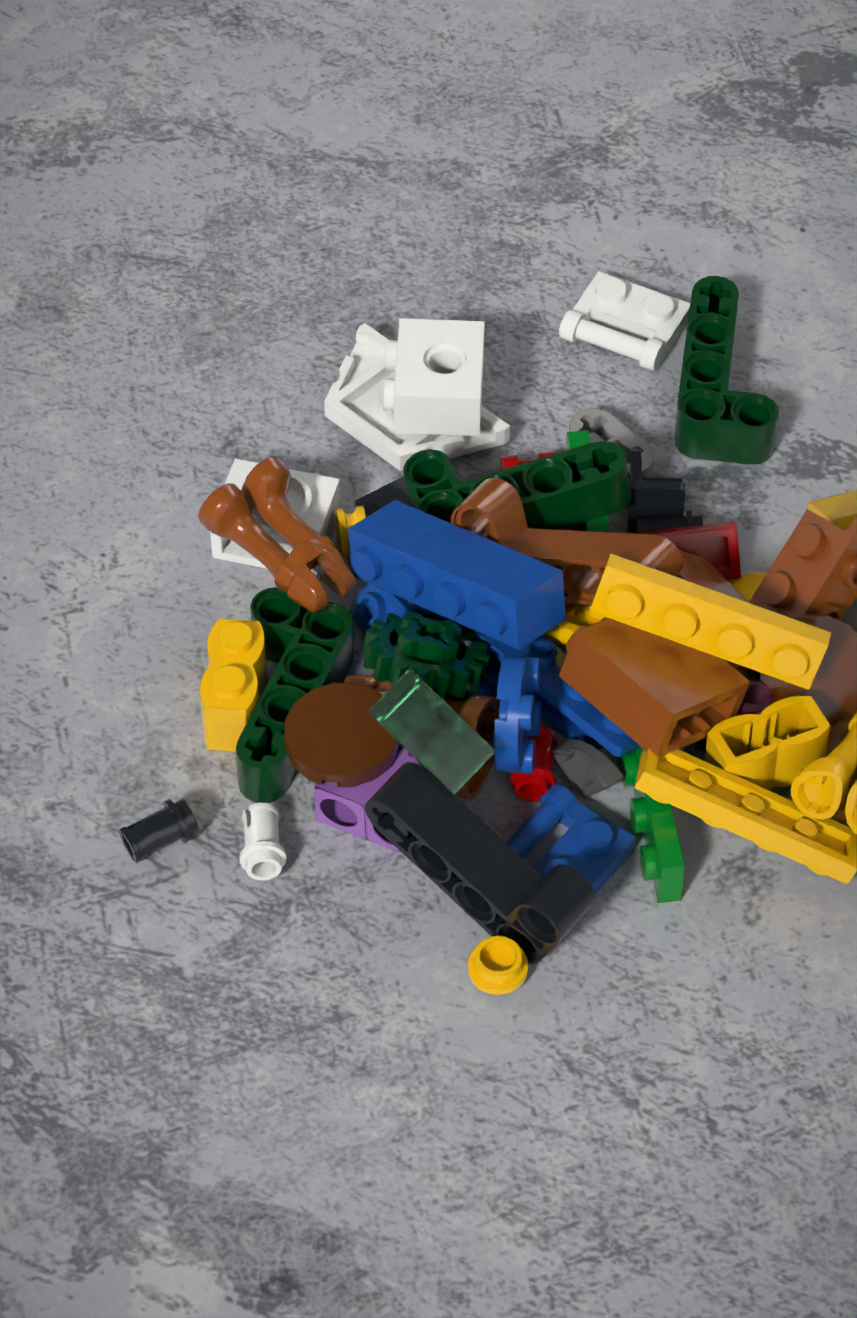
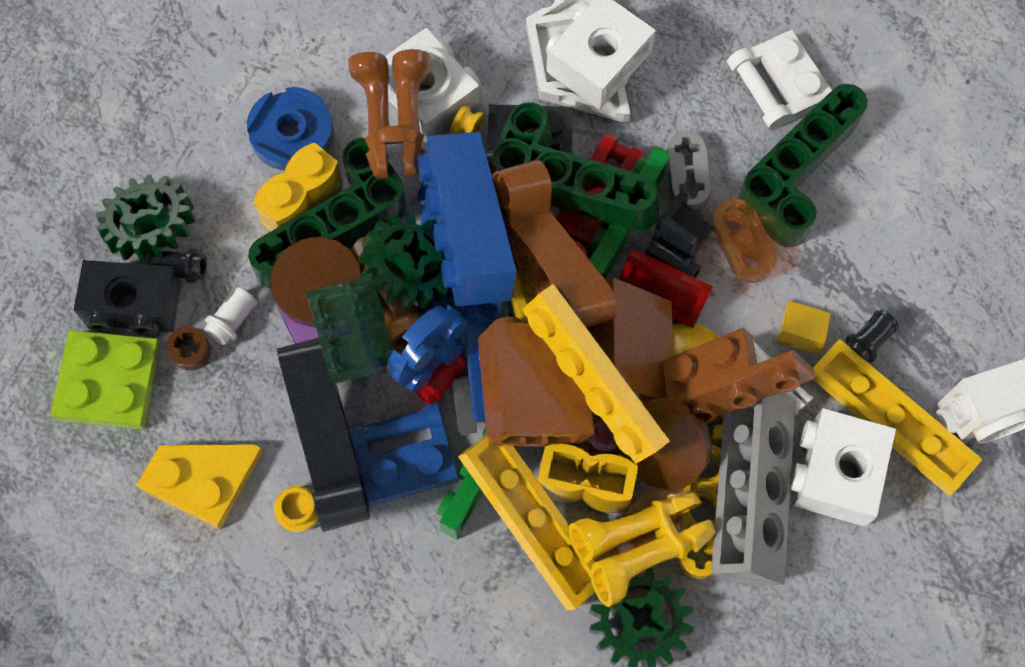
camera: 35 degrees right, 20 degrees up
none -> lime plate [50,330,161,430]
none -> black brick [74,260,181,336]
none -> dark green gear [96,175,195,262]
none -> yellow wing [136,445,263,530]
none -> reddish brown bush [167,326,211,371]
none -> blue plate [247,87,334,171]
none -> clear orange plate [712,199,776,283]

